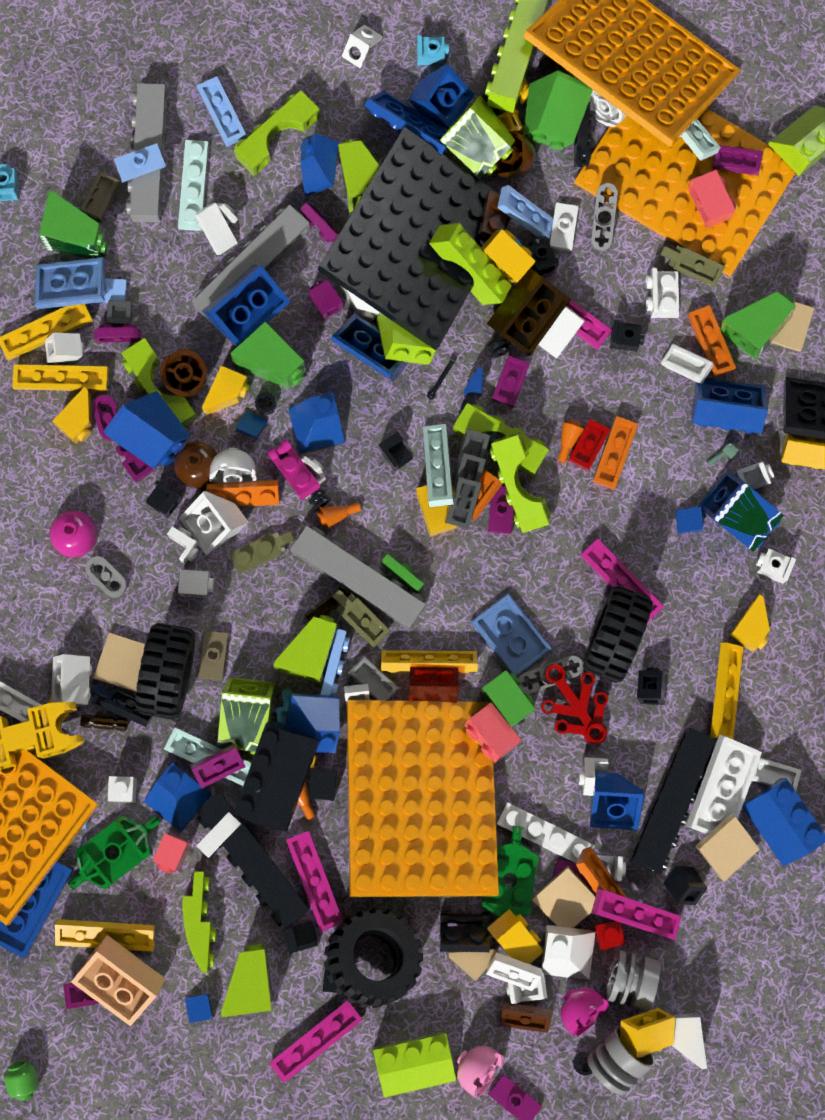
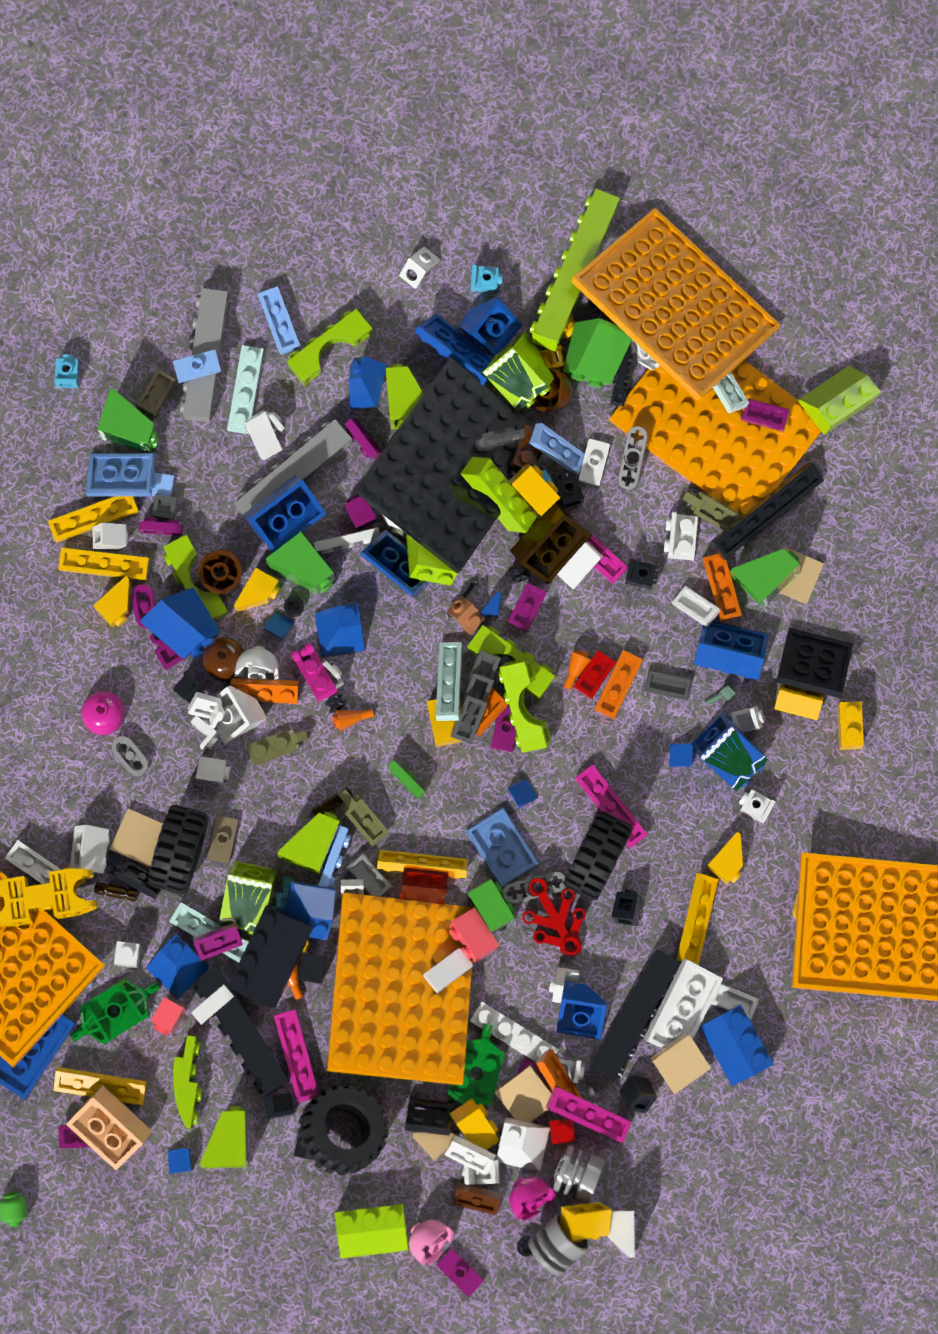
camera: 10 degrees right, 0 degrees up
dark pink plate [269,1001,363,1083] -> none
light grey brick [291,526,426,631] -> none
black panel [378,432,413,472] -> none
coral brick [687,170,736,229] -> none
none -> white bracket [188,692,224,728]
none -> white plate [313,527,380,554]
none -> white tile [423,948,473,993]
none -> nougat bracket [447,596,486,635]
none -> clear plate [475,427,525,451]
none -> blue slope [508,779,538,809]
none -> dark grey tile [644,670,692,701]
none -> black plate [711,462,824,560]

